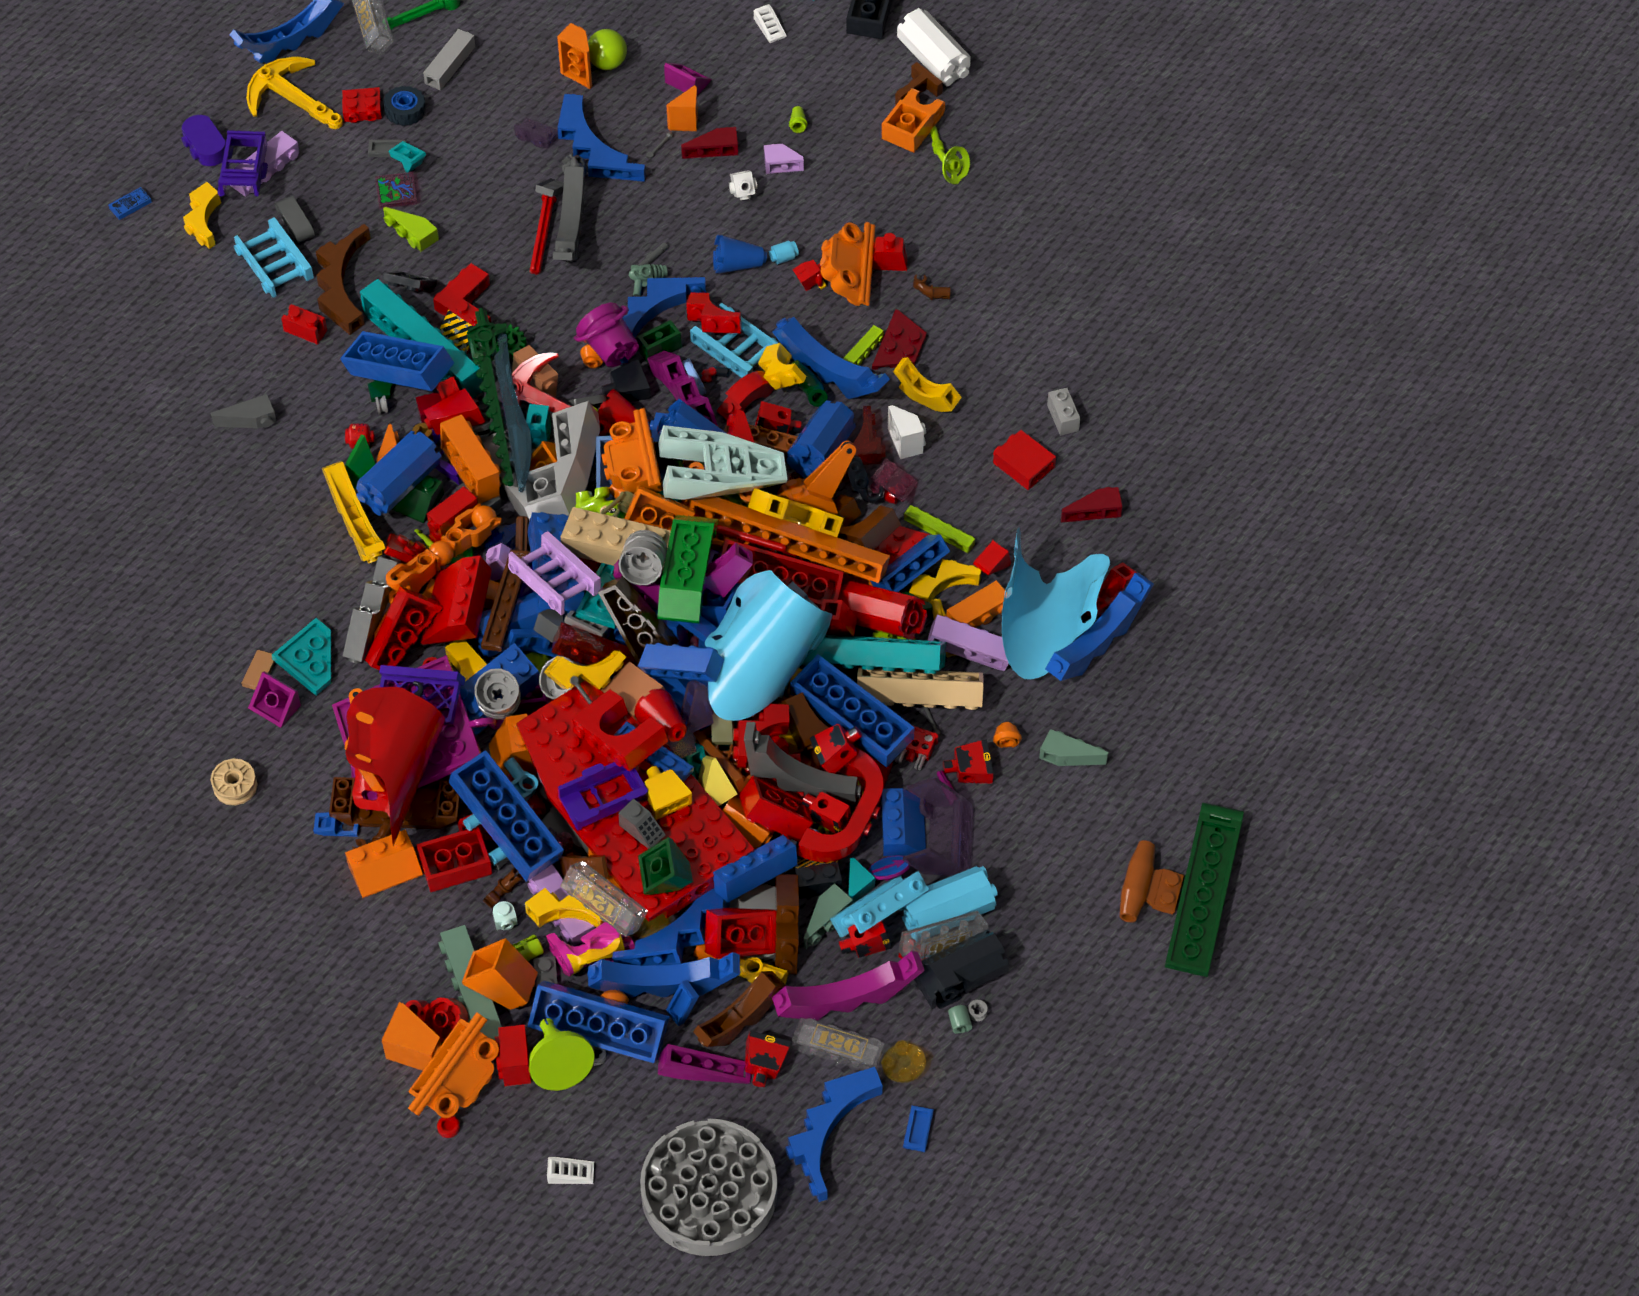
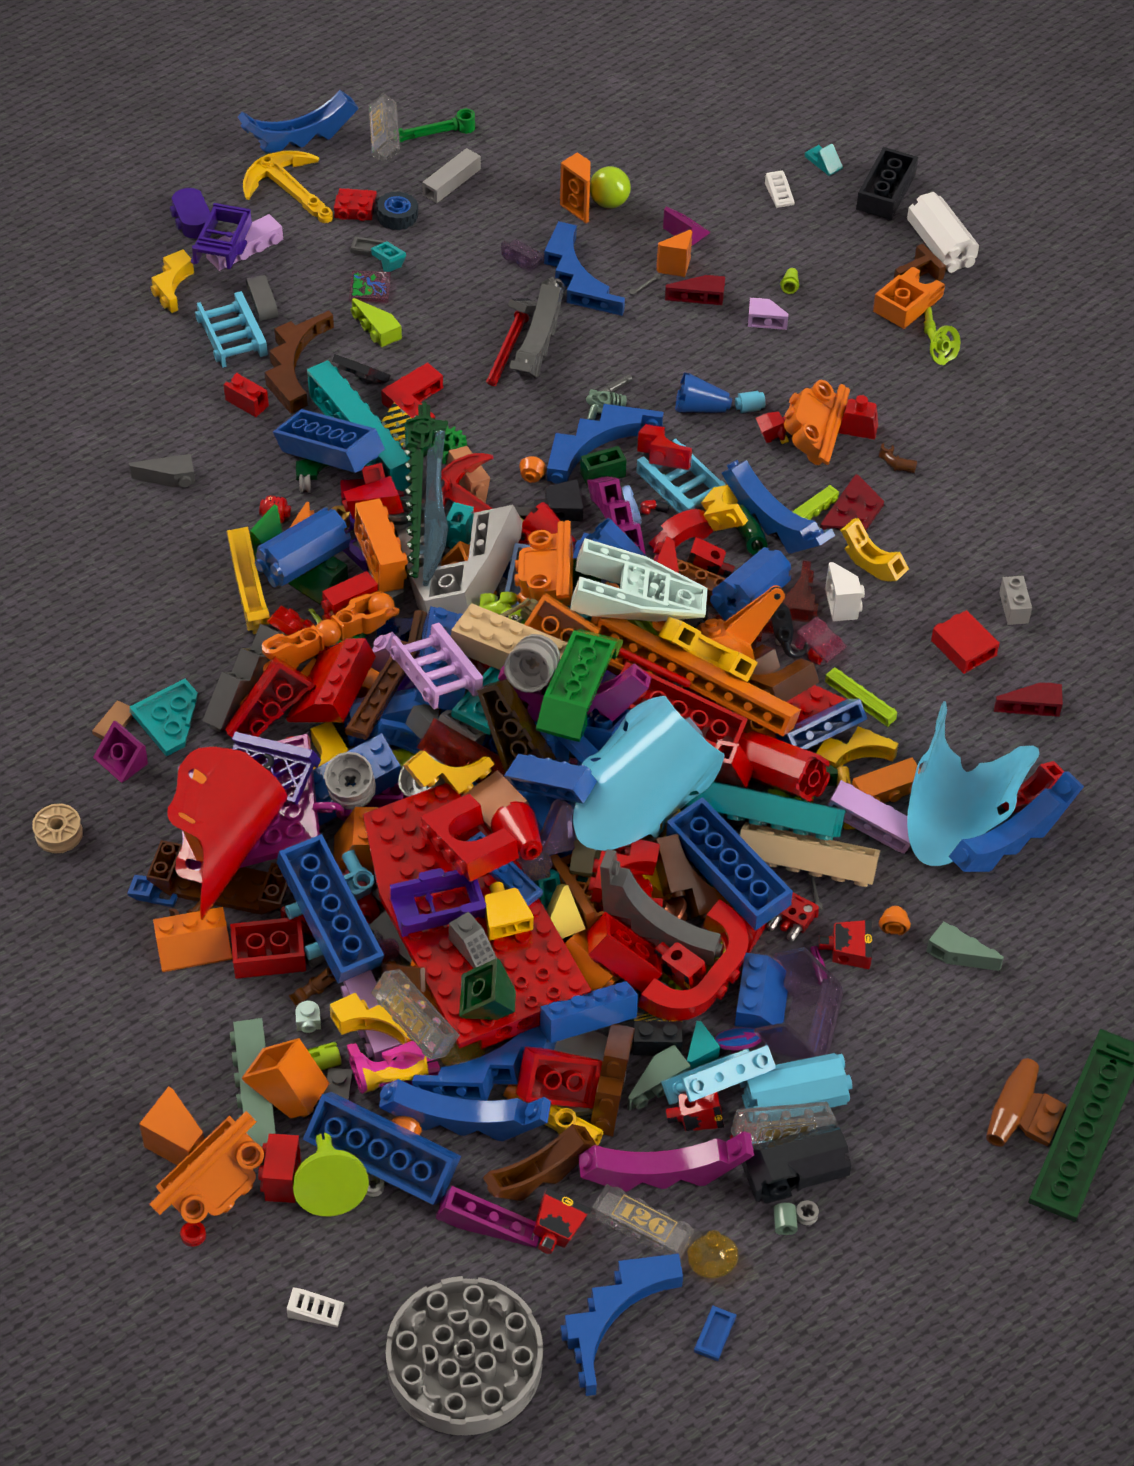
camera: 10 degrees right, 5 degrees down
blue tile [109,187,152,220] -> none
red piece [406,997,469,1042] -> none
dark grey hinge [570,676,592,704] -> none
magenta piece [574,302,639,368] -> none
blue tile [666,980,699,1026] -> none
white brick [729,170,757,200] -> none
red torso [810,724,862,774] -> none
red slope [973,540,1011,576] -> none

